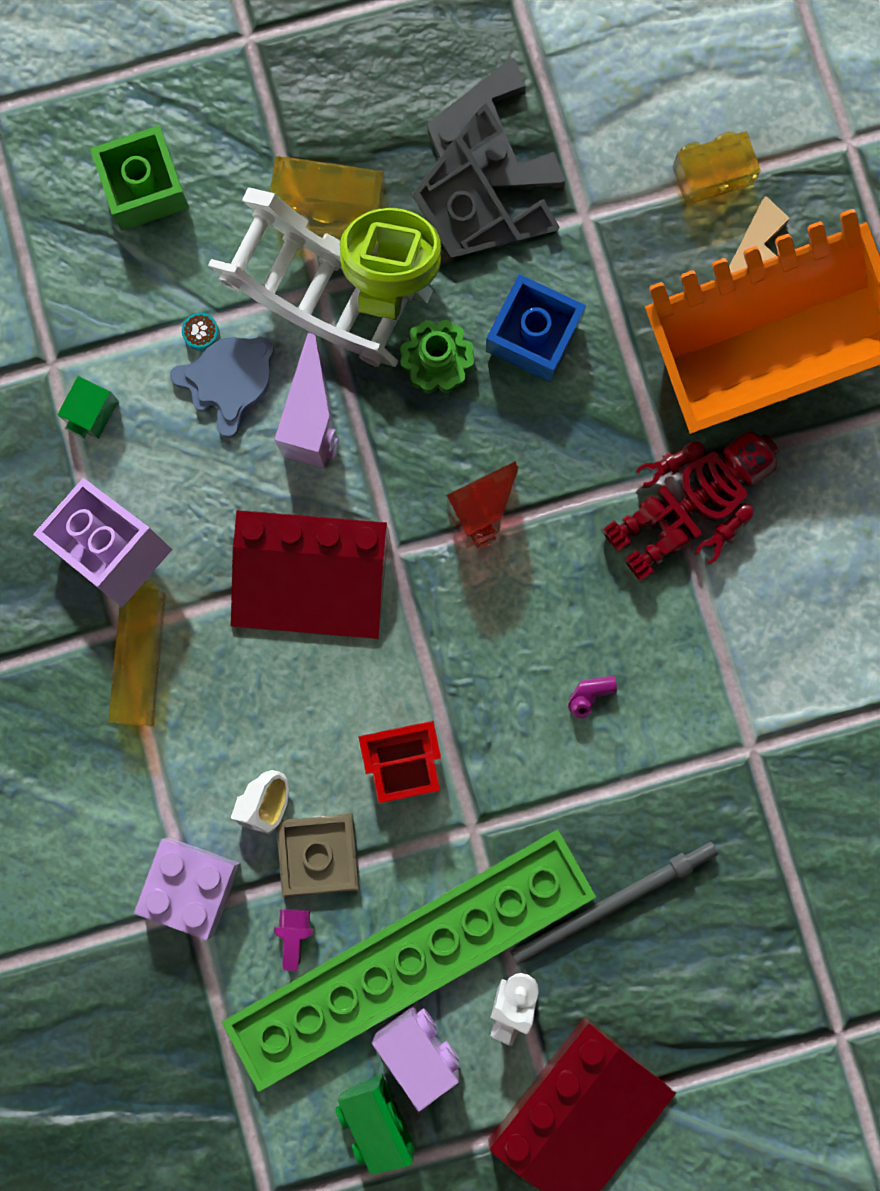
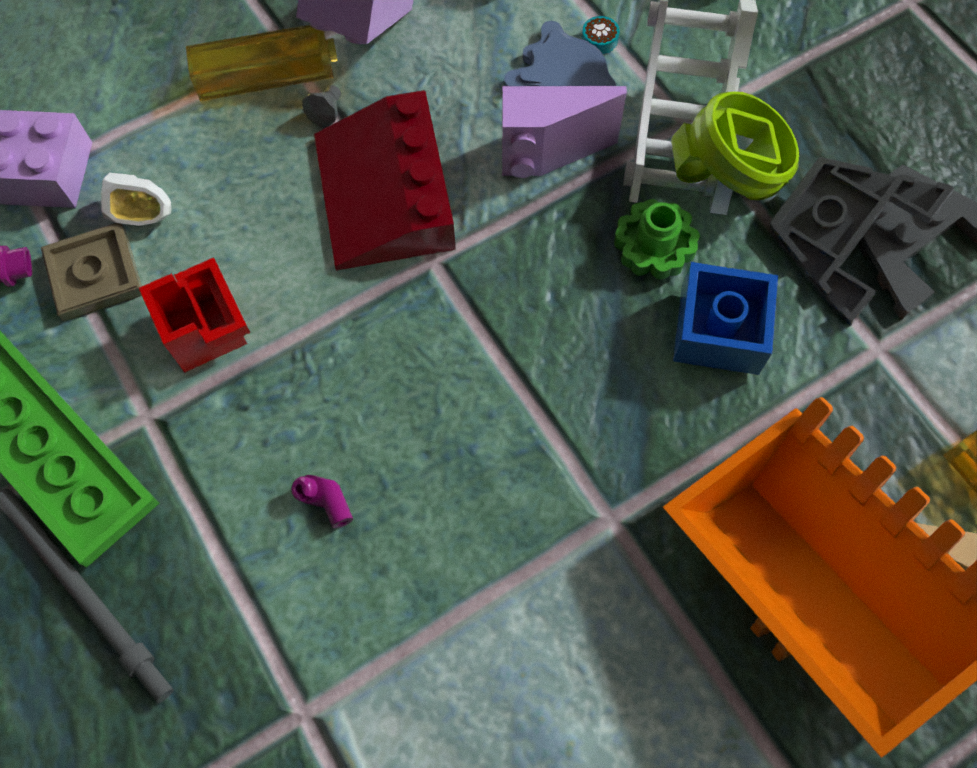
camera: 70 degrees right, 15 degrees down
clear yellow brick [270,156,385,224] -> none
clear red slope [446,461,519,549] -> none
dark red piece [601,432,779,582] -> none
none -> dark grey rock [302,85,341,127]

